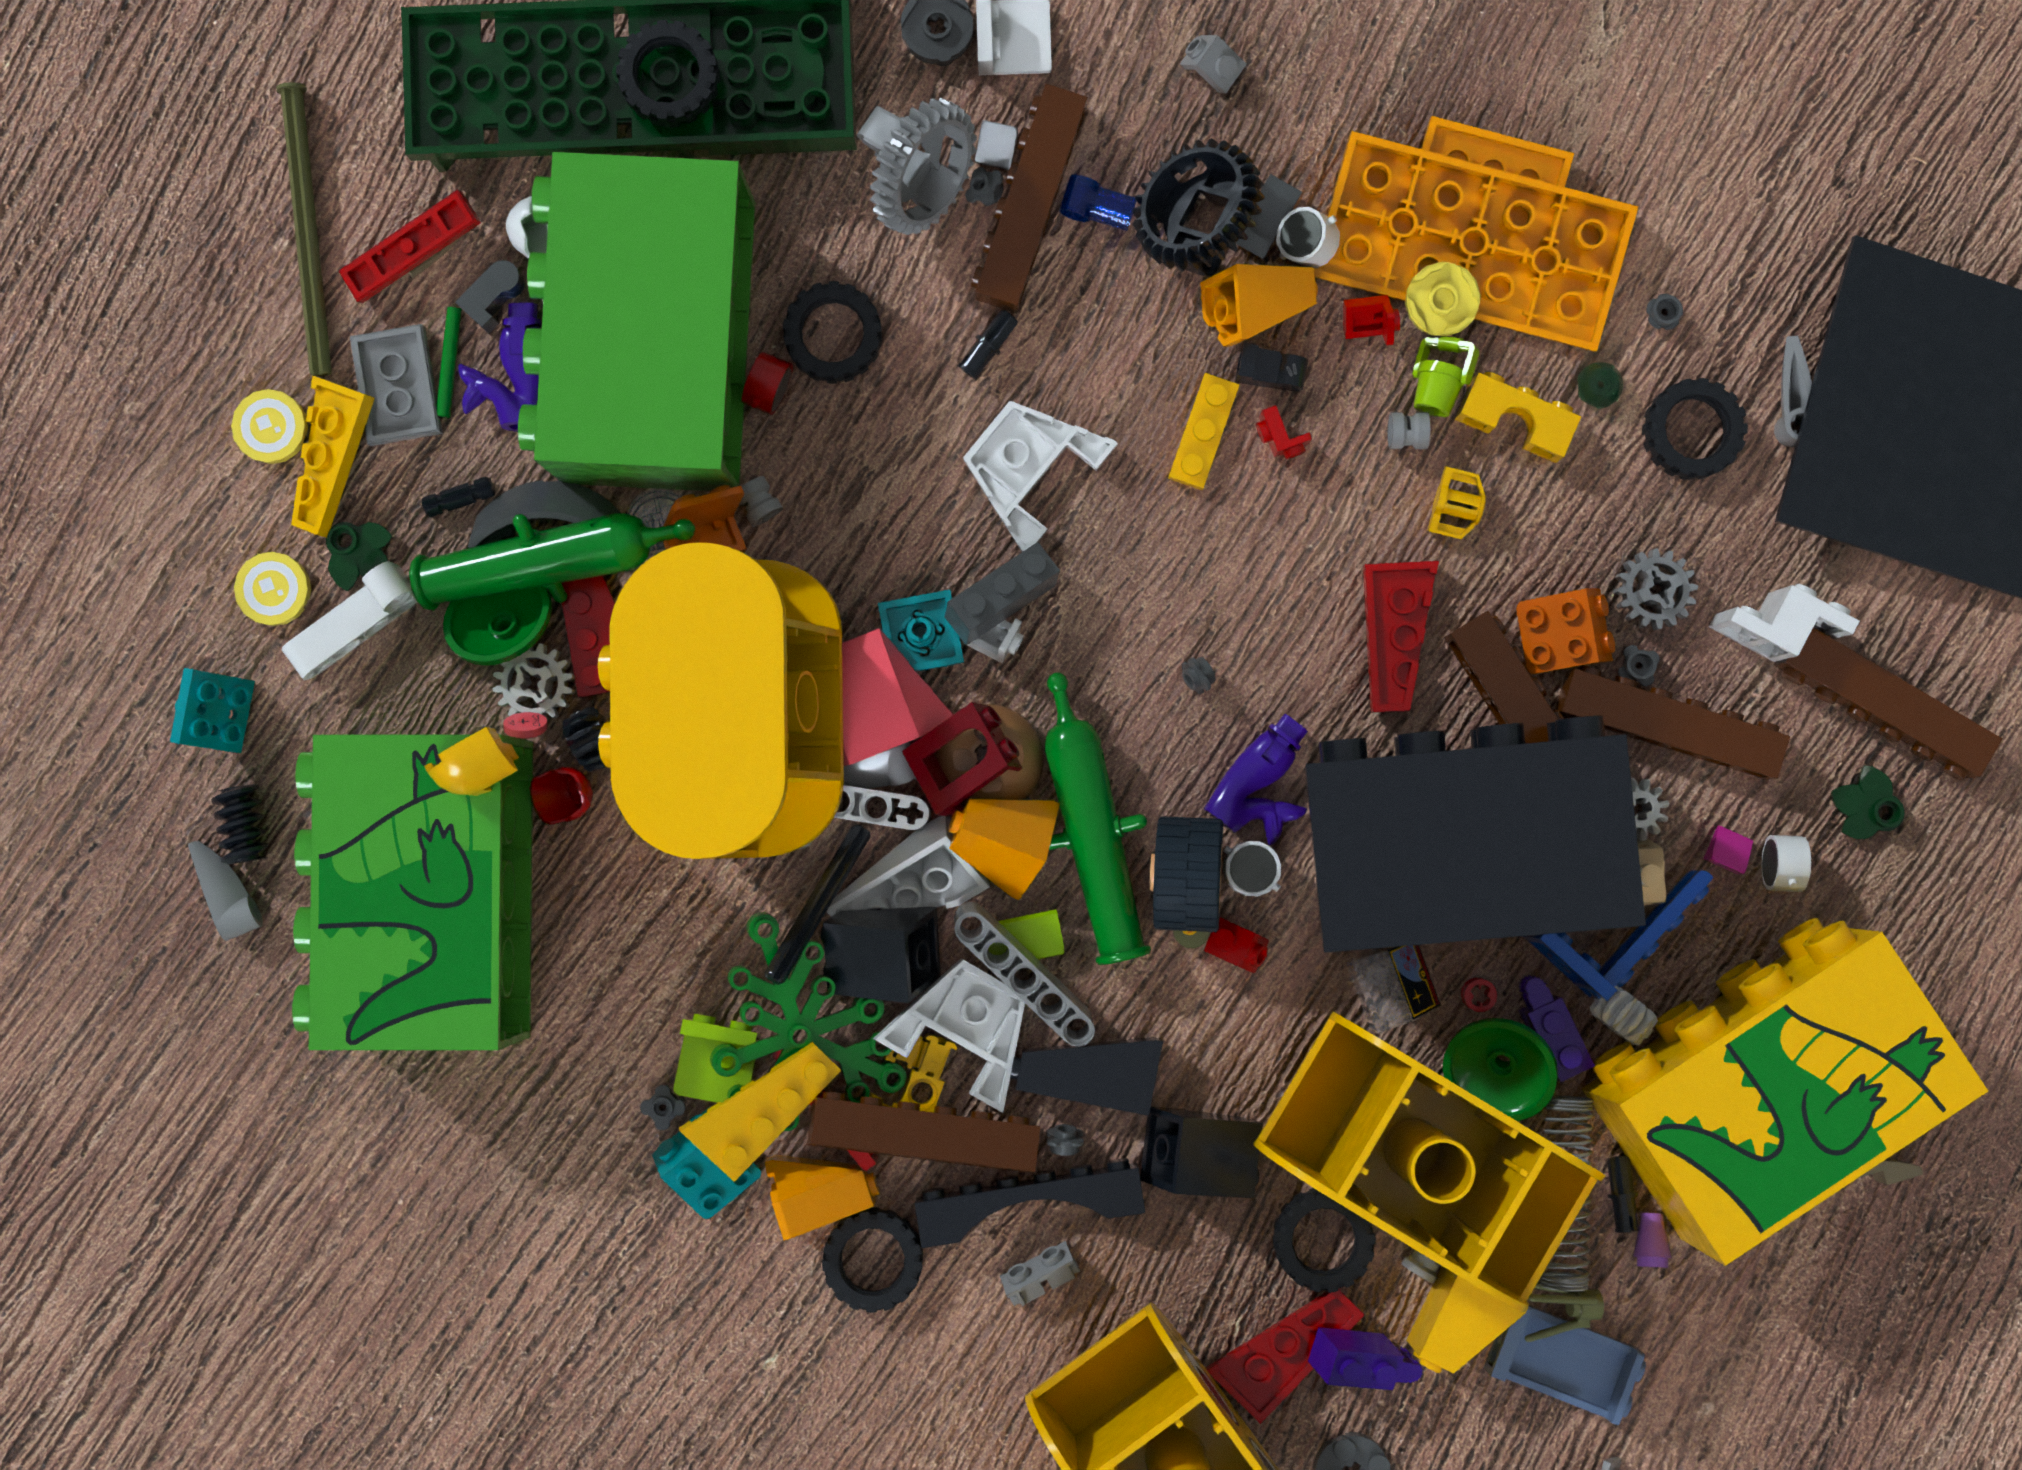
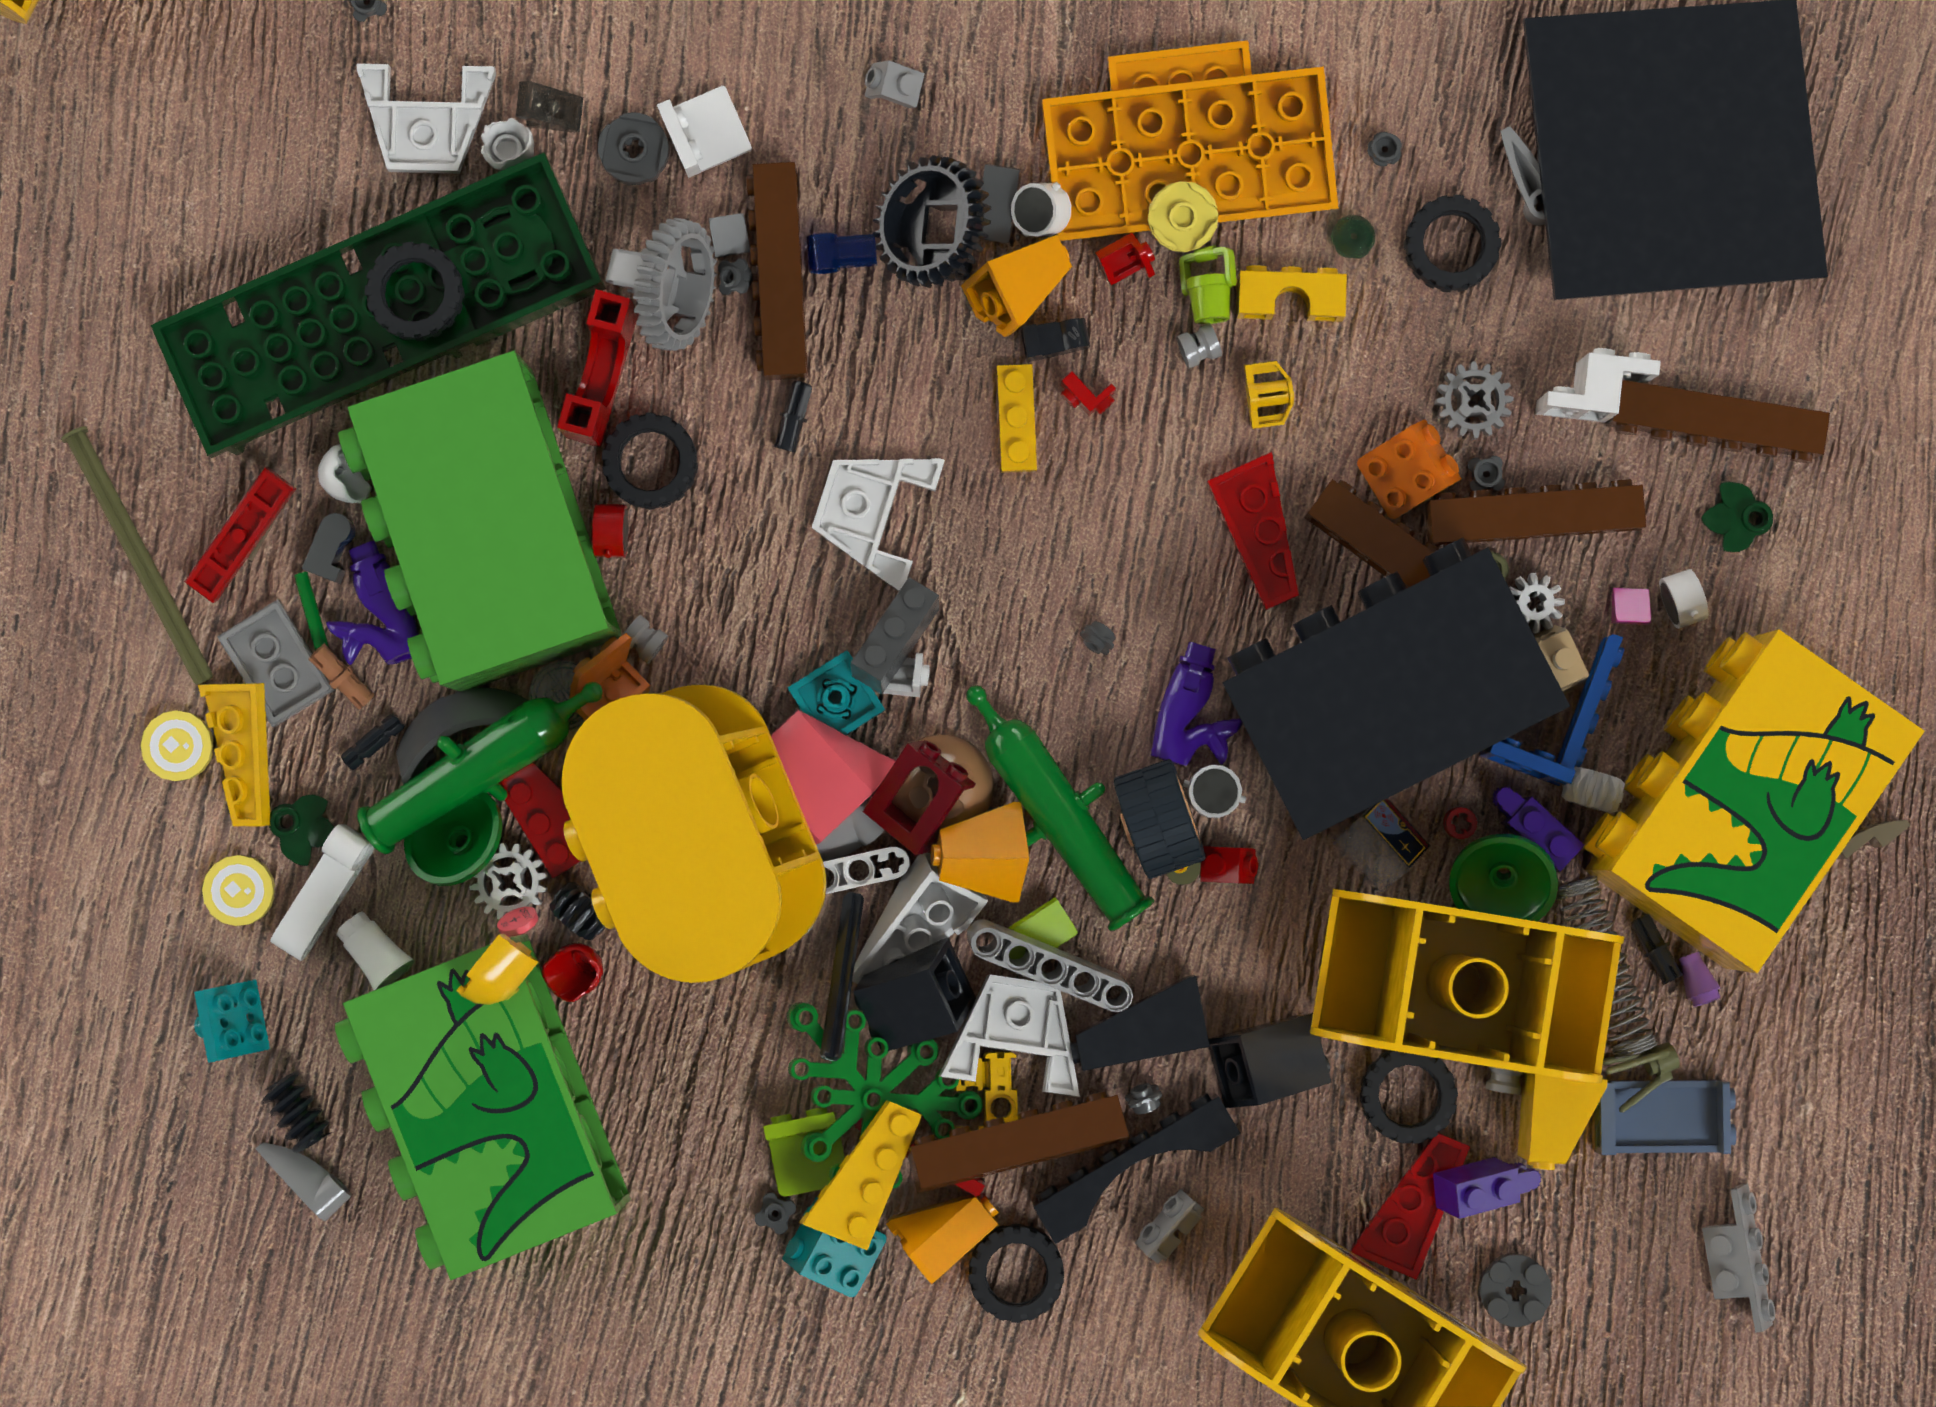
camera: 25 degrees left, 0 degrees up
none -> nougat pin [308,643,375,710]
none -> white plant [336,911,415,990]
none -> red arch [557,289,639,448]

